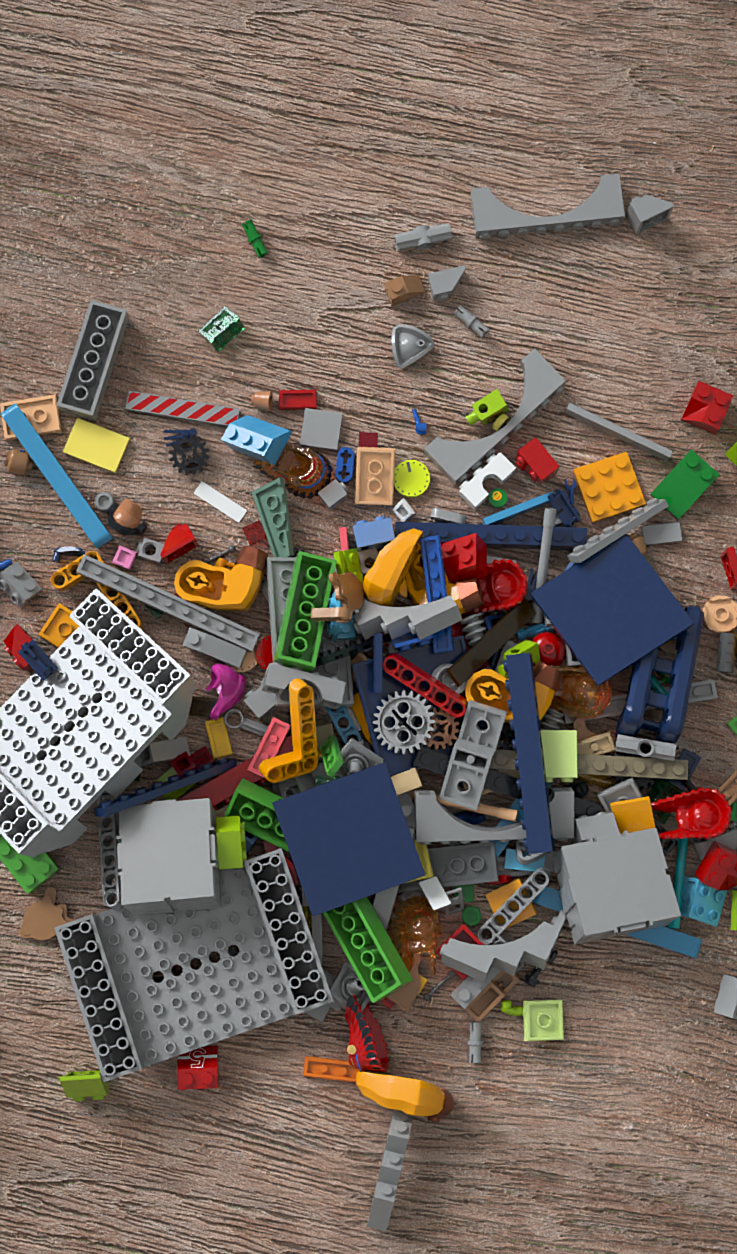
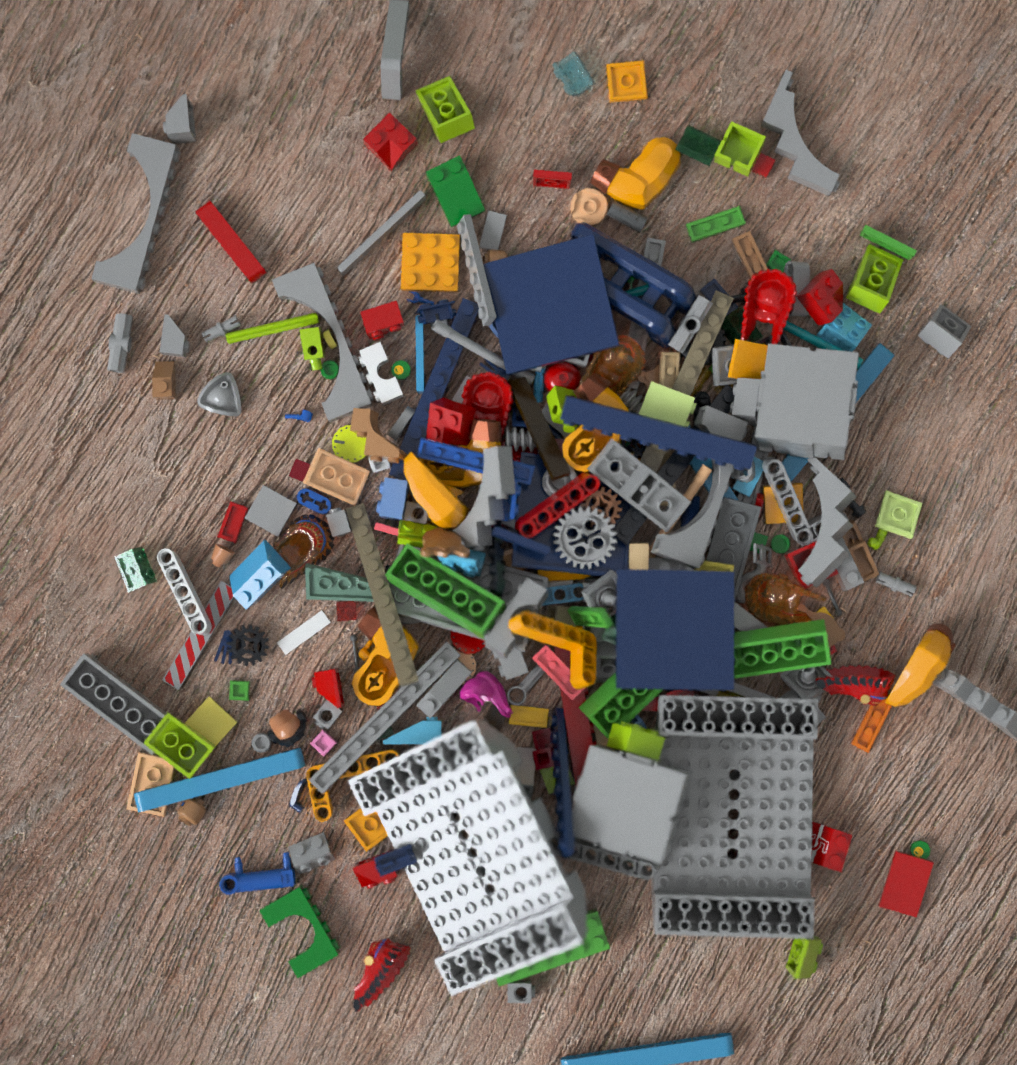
camera: 70 degrees left, 5 degrees up
medium nougat tile [19,887,74,940] -> none
green pin [242,219,269,258] -> none
medium nougat piece [311,607,352,623] -> none
white sticker [419,876,451,910] -> none
none -> lime slope [143,712,215,779]
none -> white beam [157,549,212,635]
none -> red beam [195,200,267,284]
none -> lime axle [226,313,319,344]
none -> bright green tile [229,680,250,701]
none -> green tile [320,360,339,380]
none -> dark tan plate [346,503,419,688]
none -> medium nougat arch [350,408,407,464]
none -> medium azure slope [383,717,442,744]
none -> red tile [878,850,934,918]
none -> green tile [910,840,930,859]

